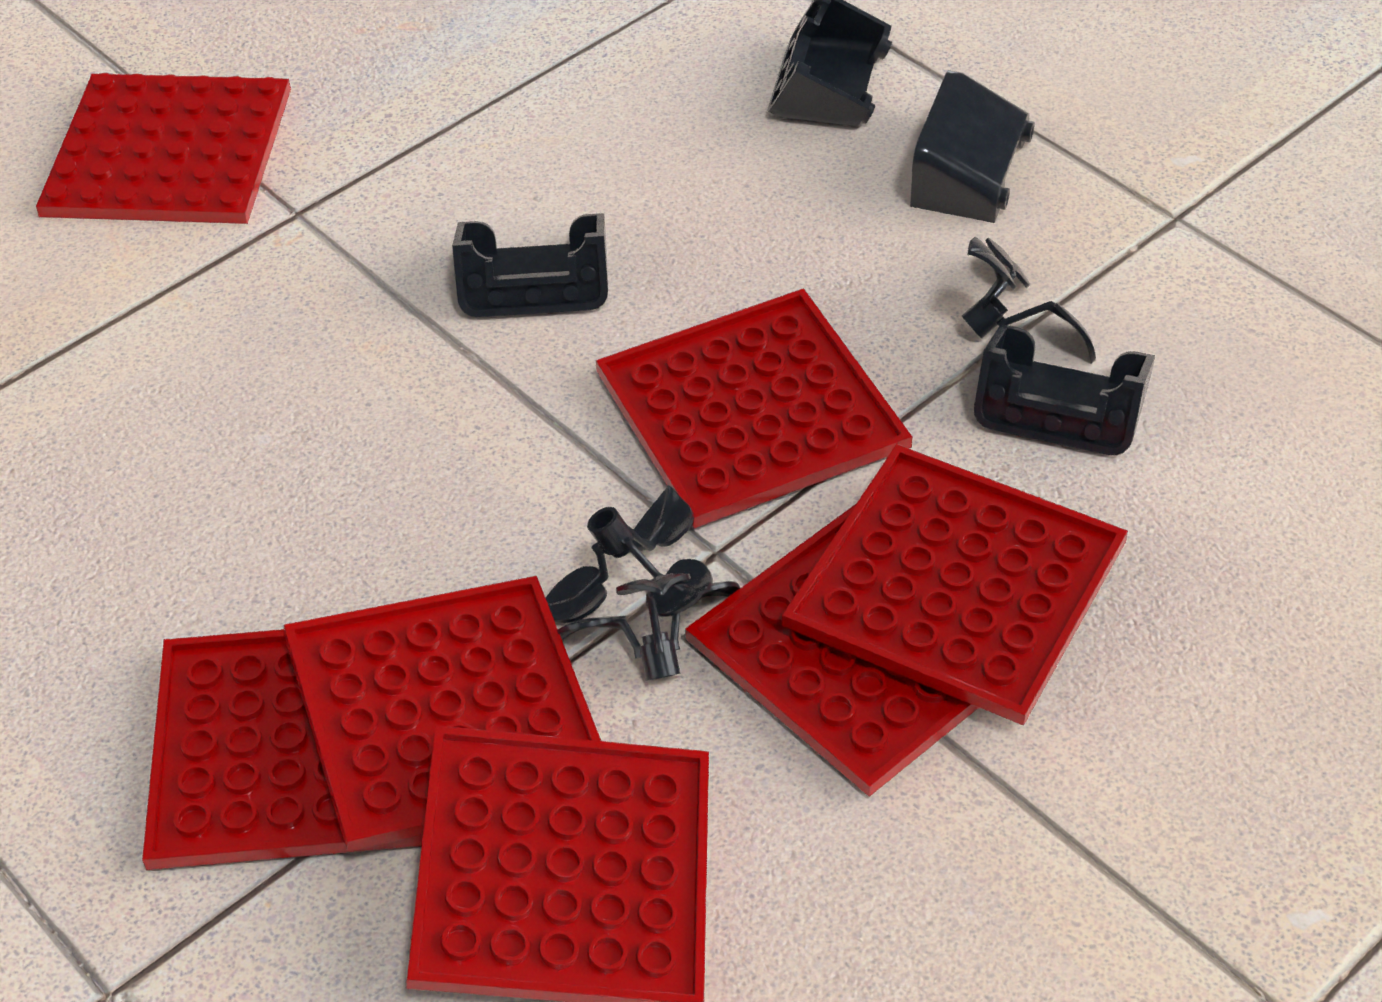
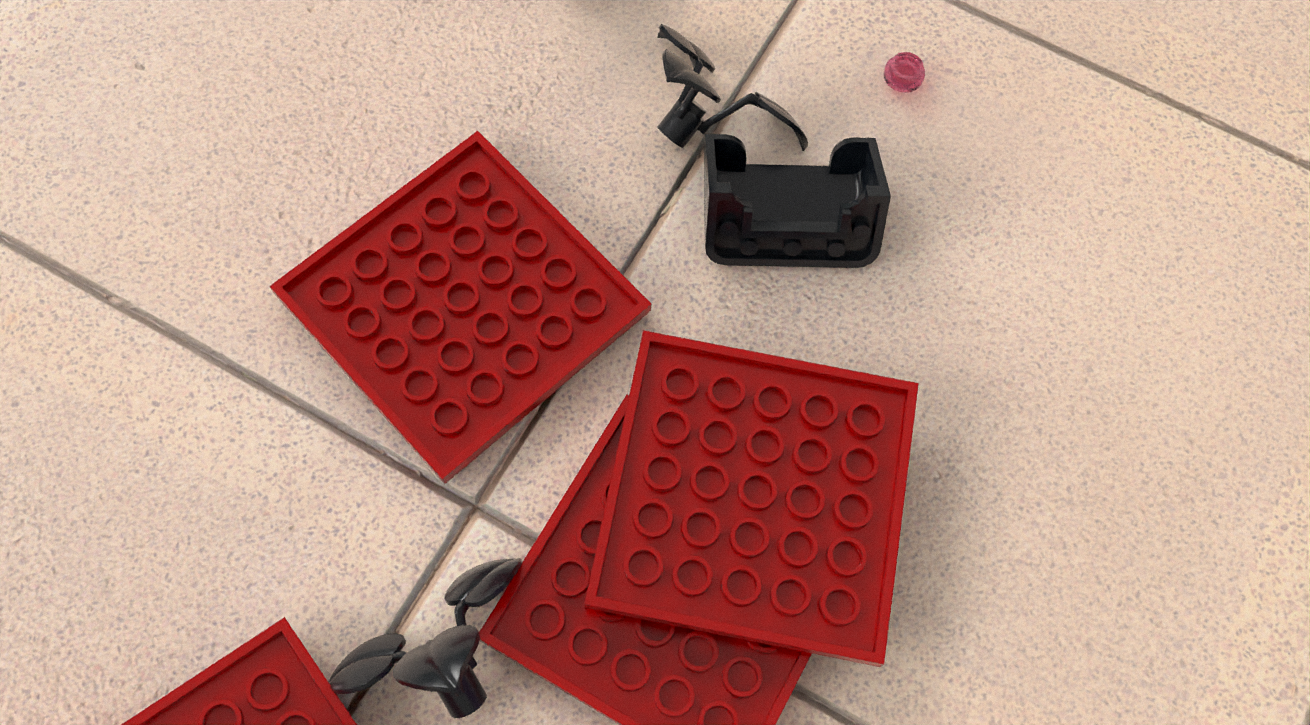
camera: 25 degrees left, 20 degrees up
black windscreen [452,213,608,317] -> none
black plant [545,485,713,623] -> none
none -> clear pink plate [883,52,925,93]

